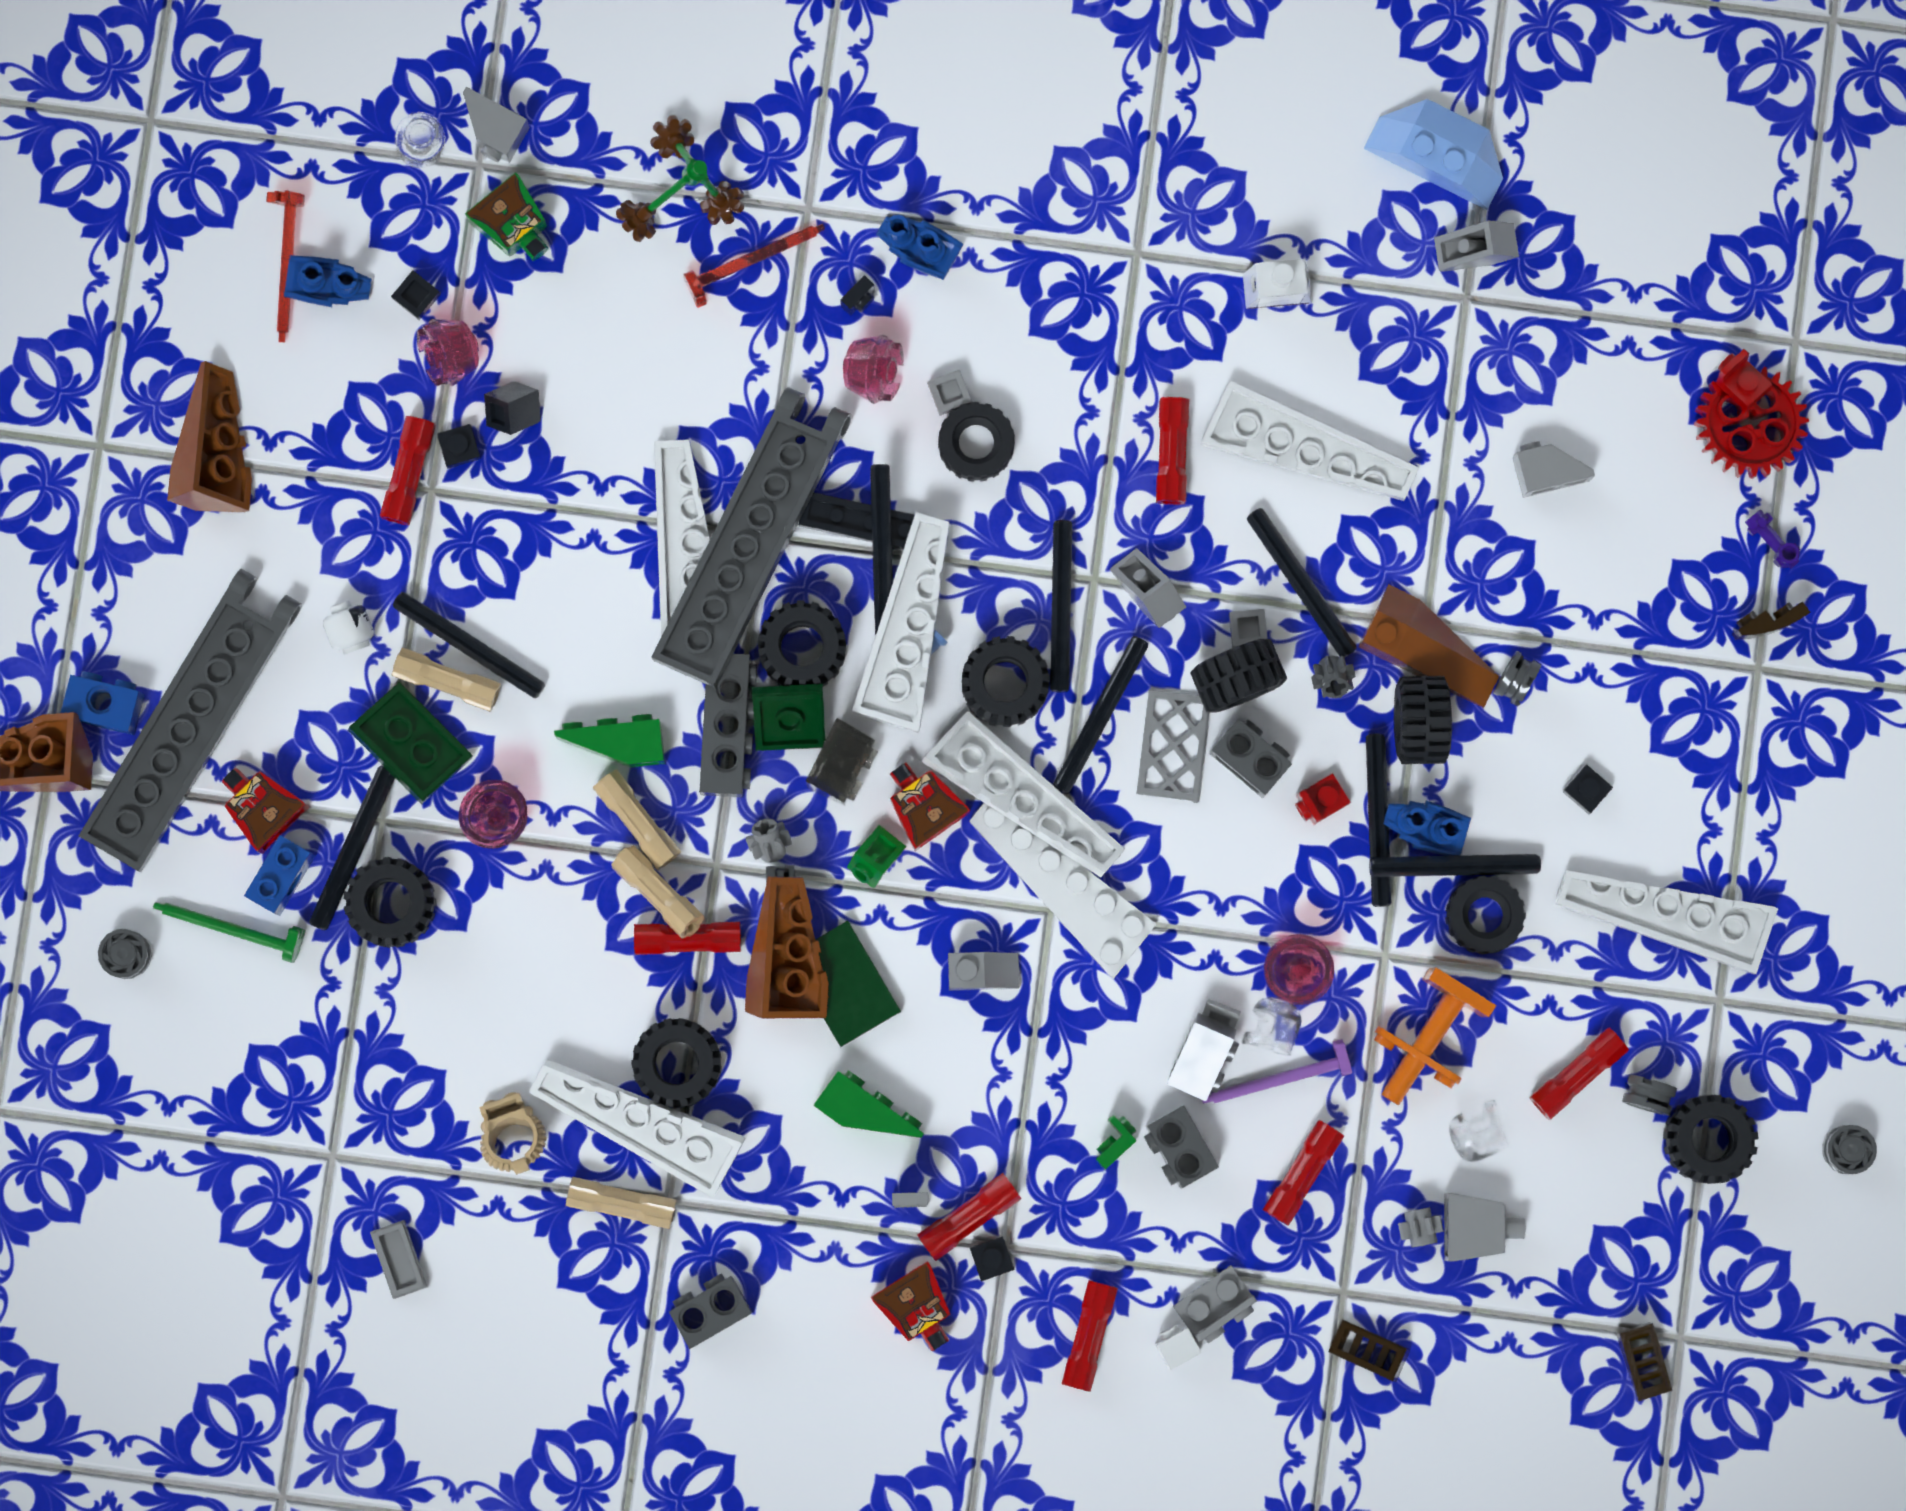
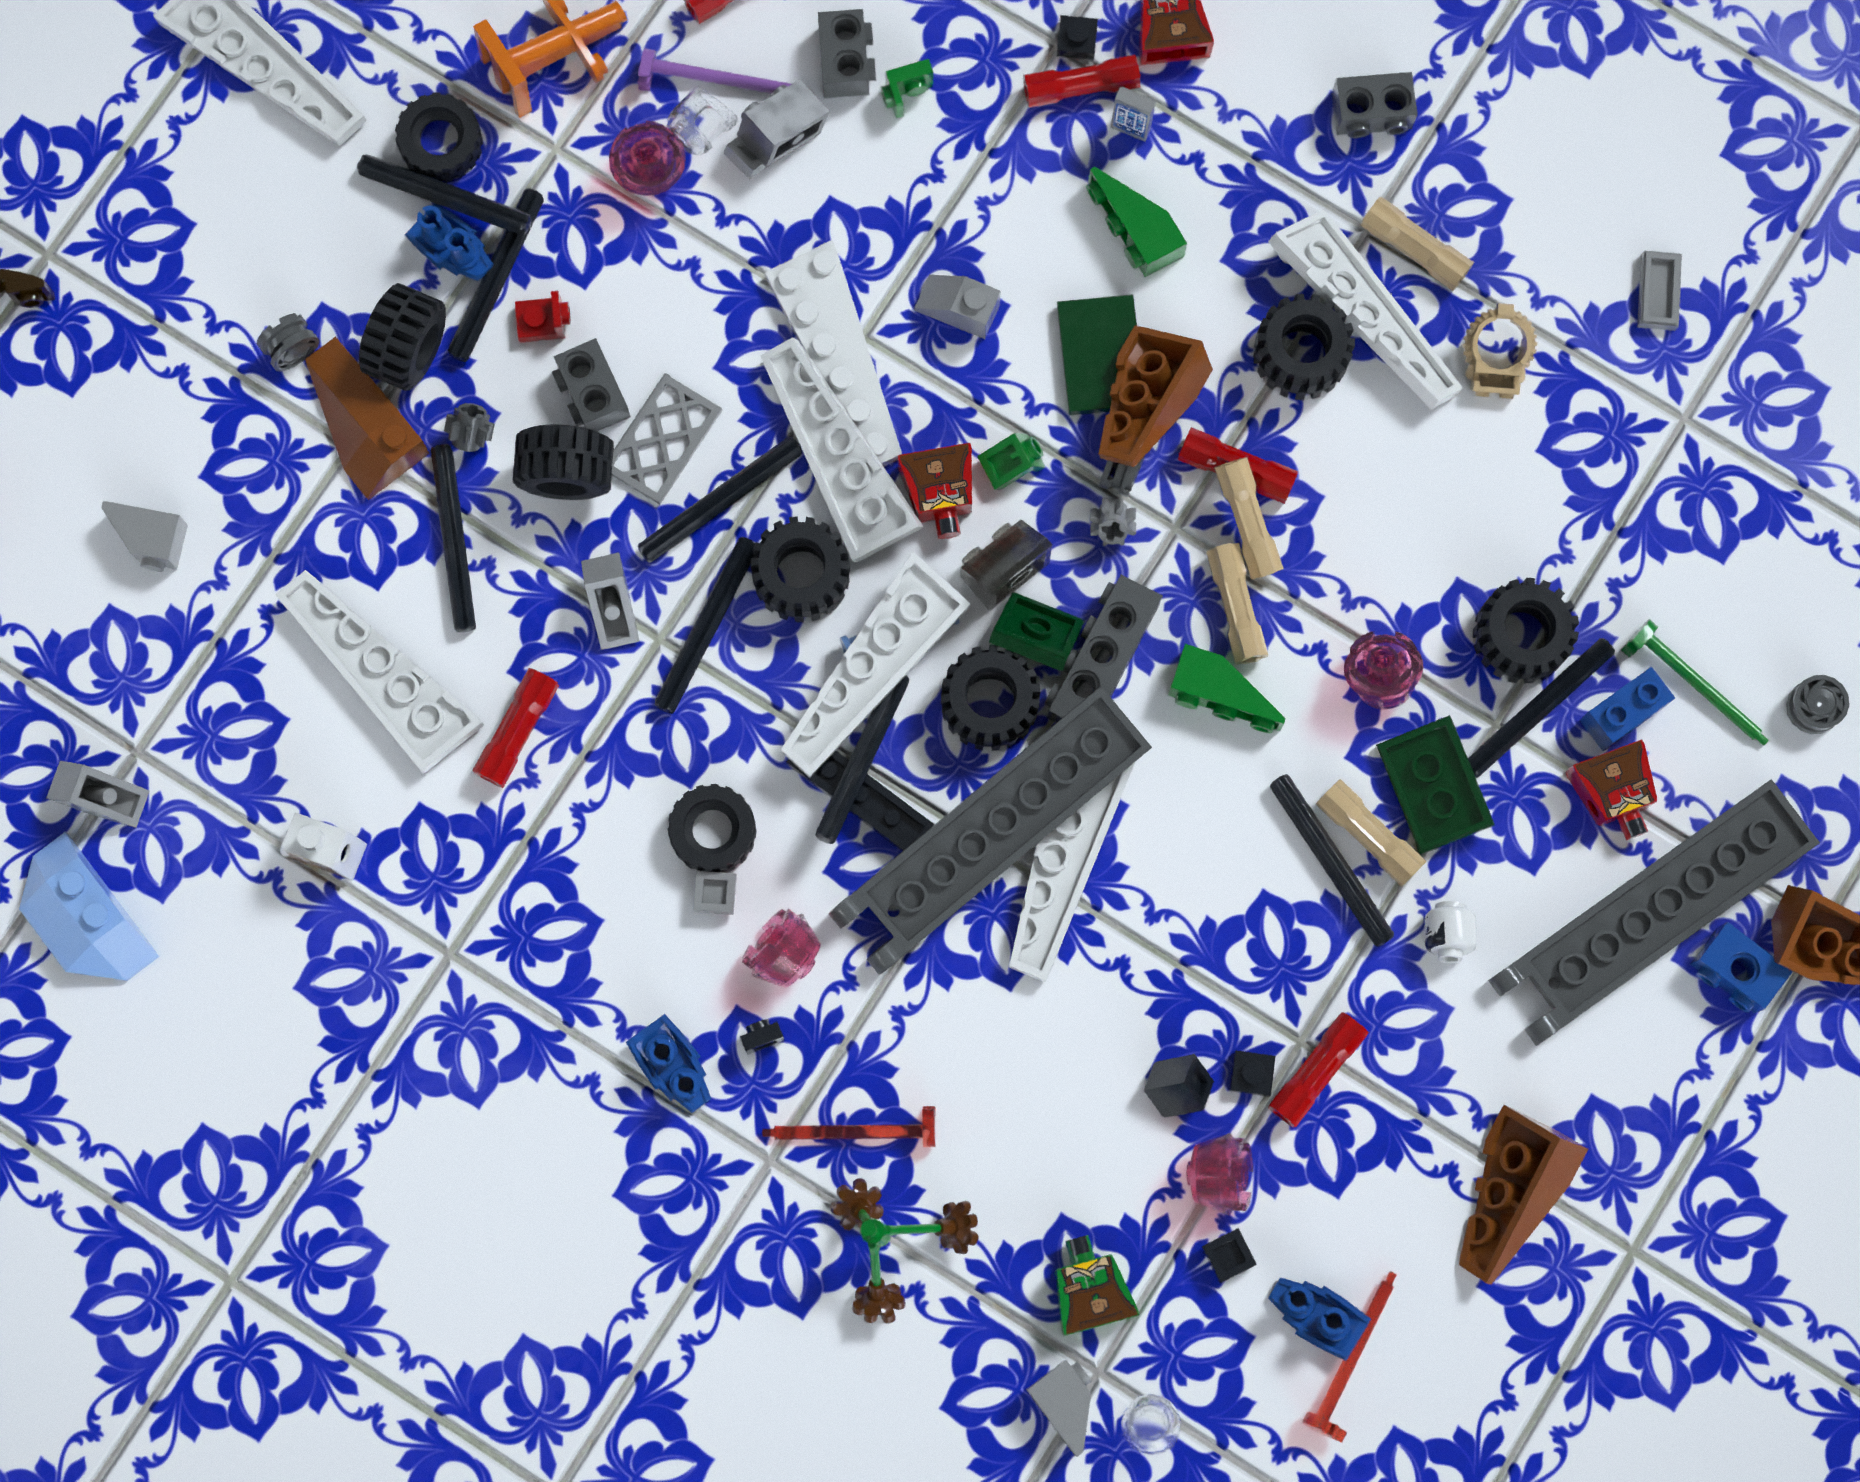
camera: 150 degrees left, 5 degrees down
light grey plate [1229,609,1267,648] -> none
black plate [1562,765,1613,815] -> none

